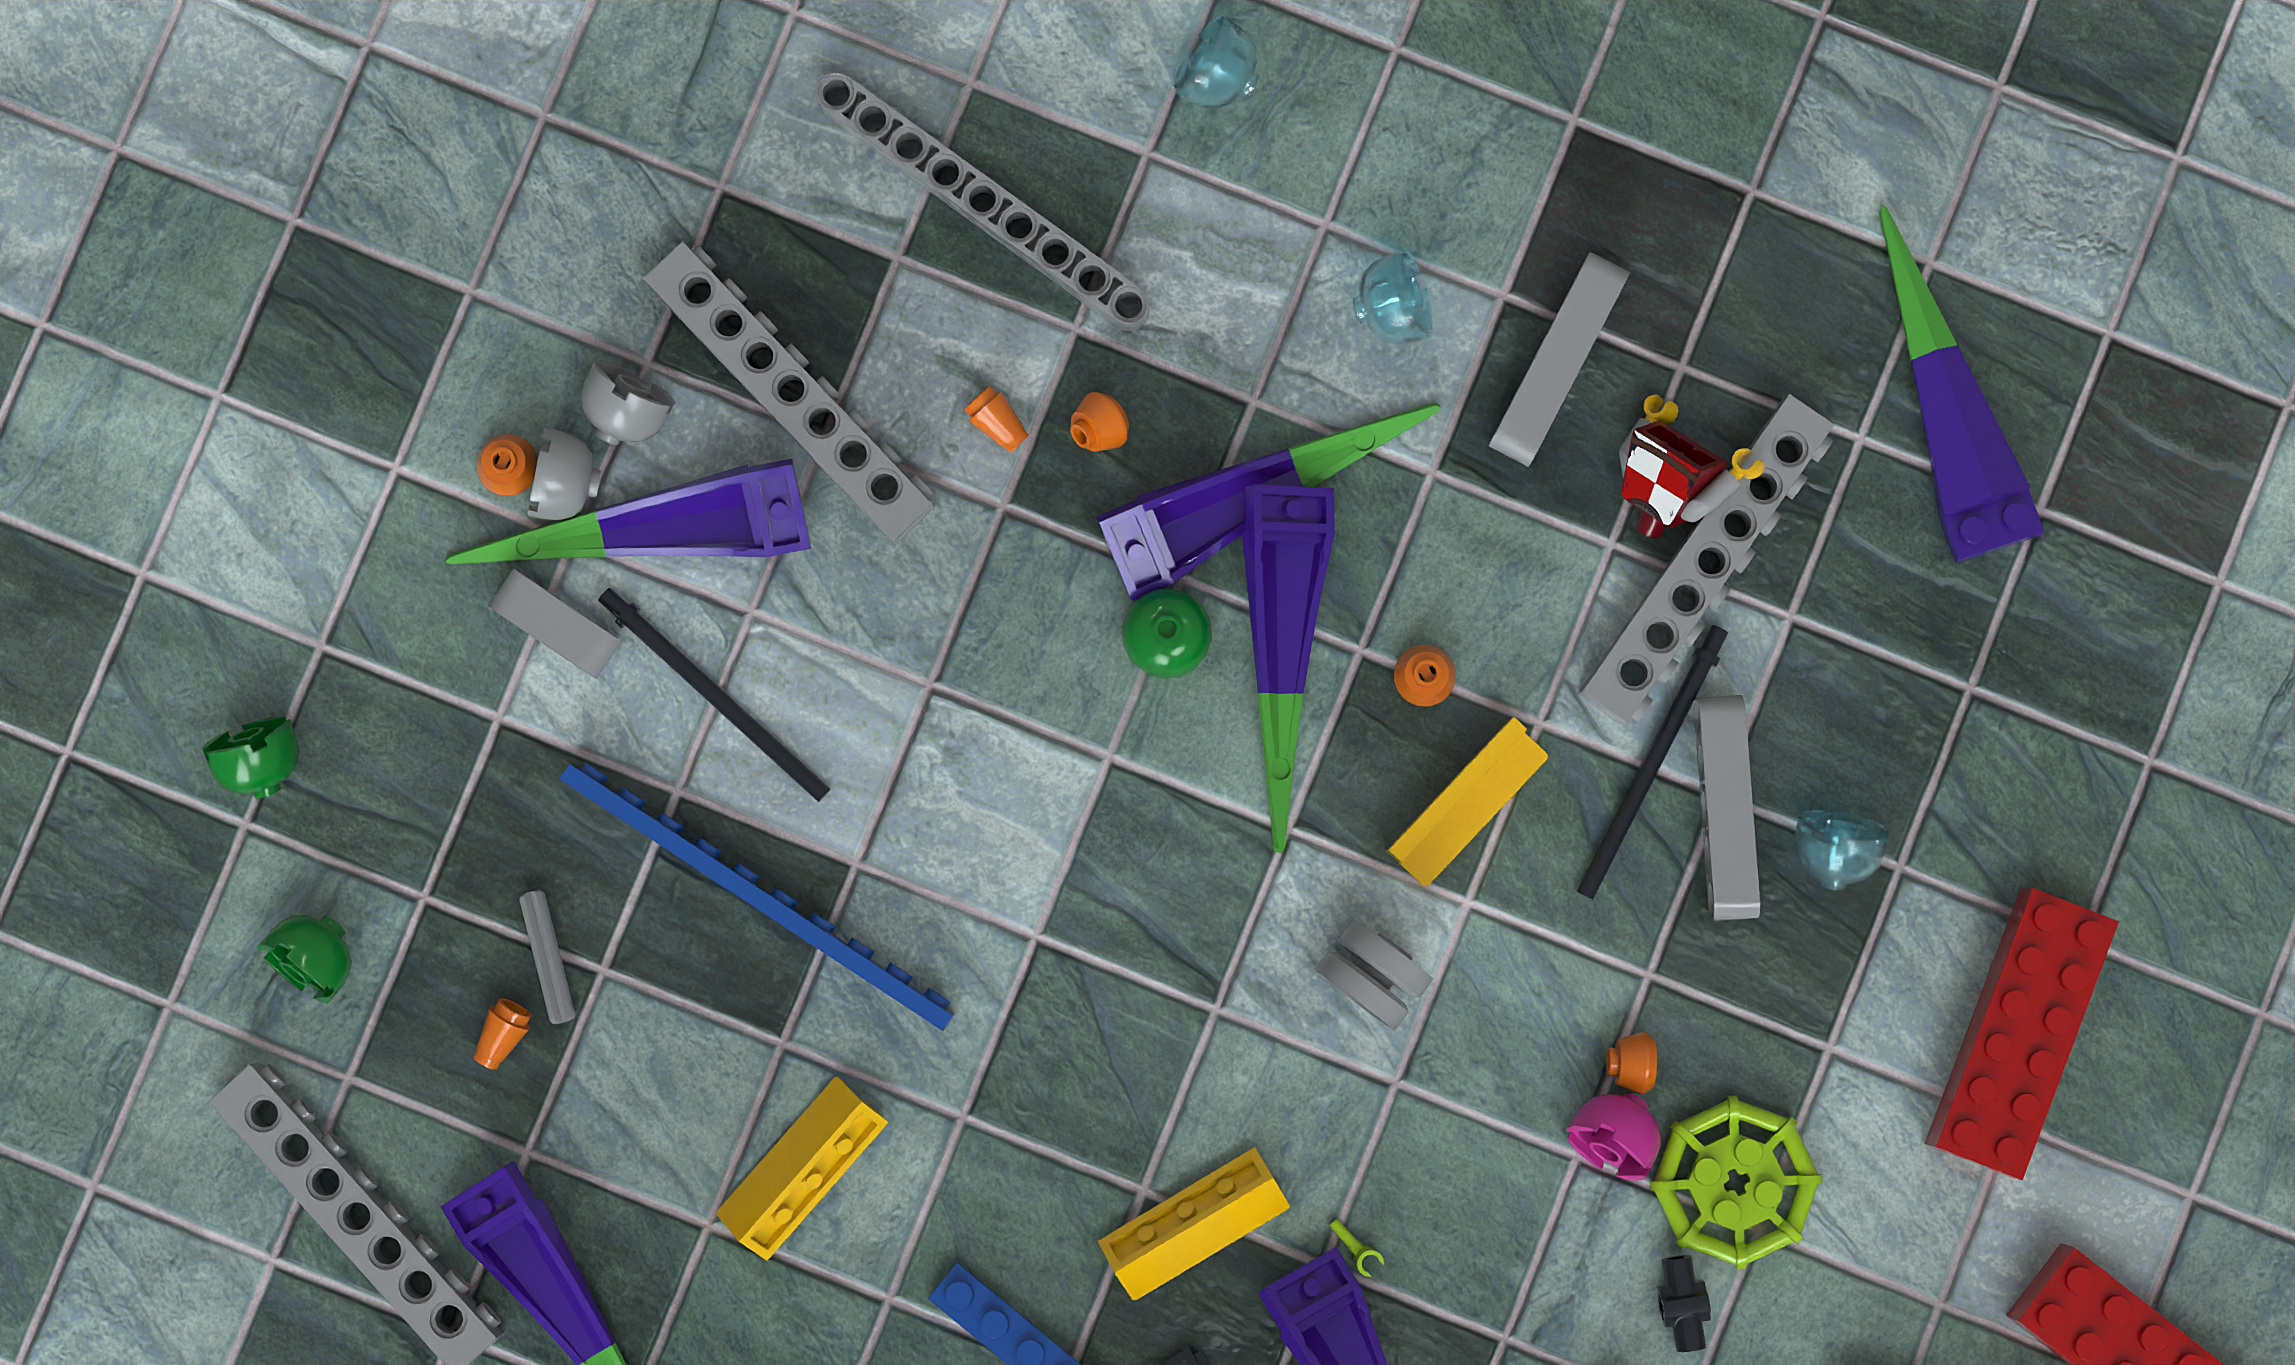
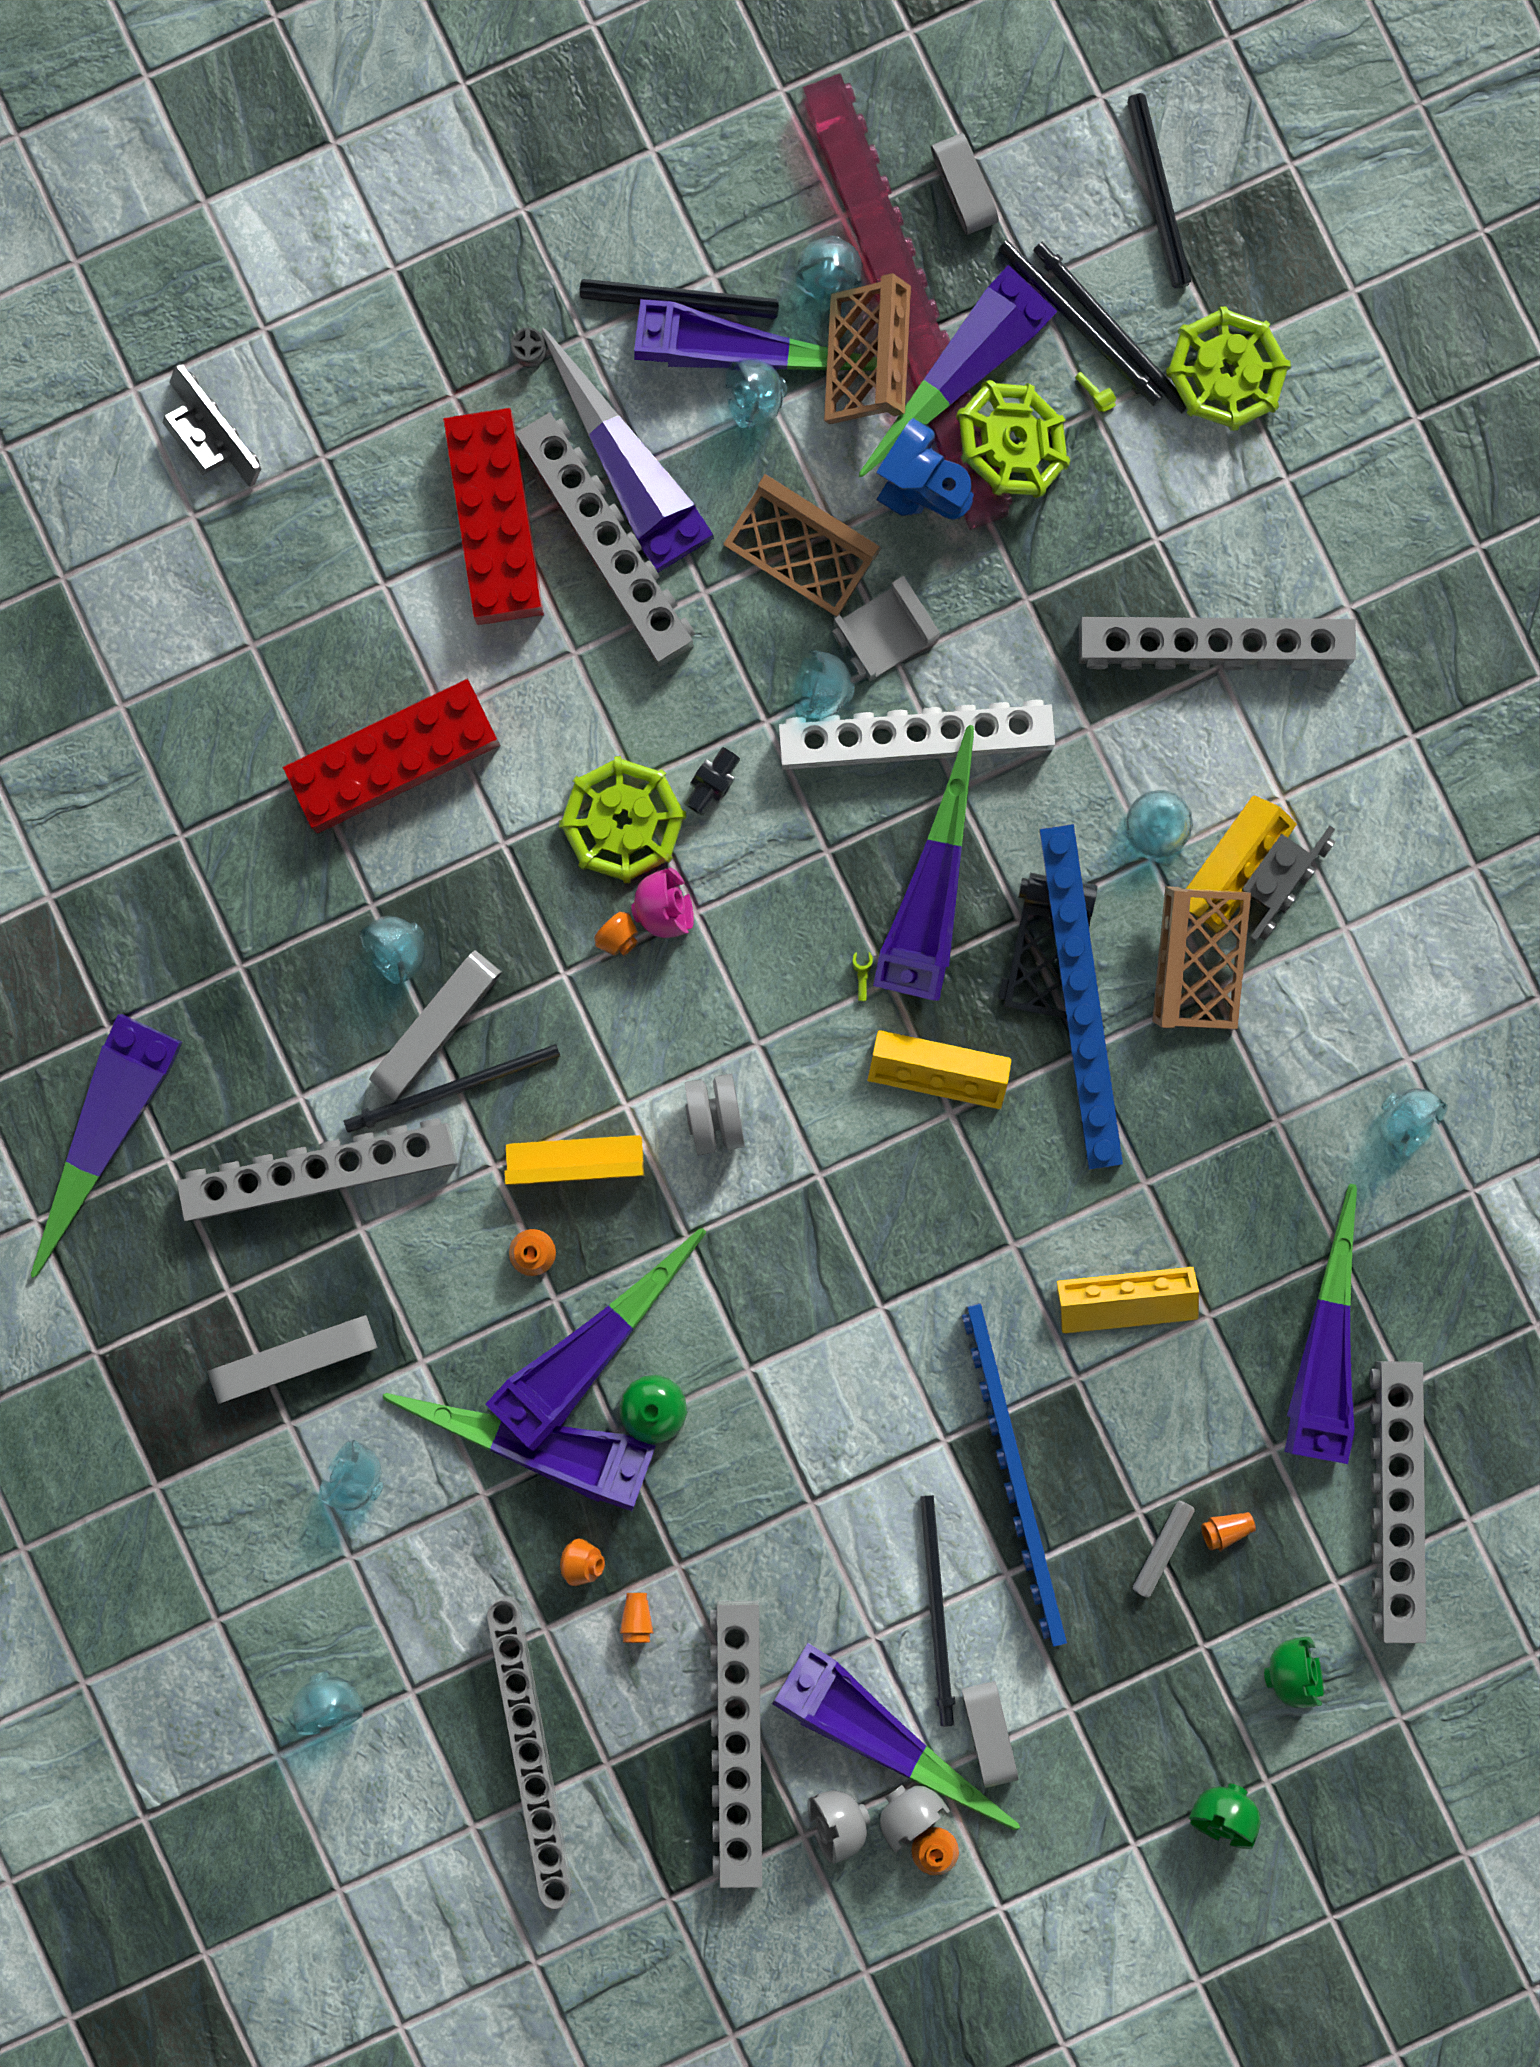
camera: 130 degrees left, 0 degrees up
torso [1619,395,1765,538] -> none

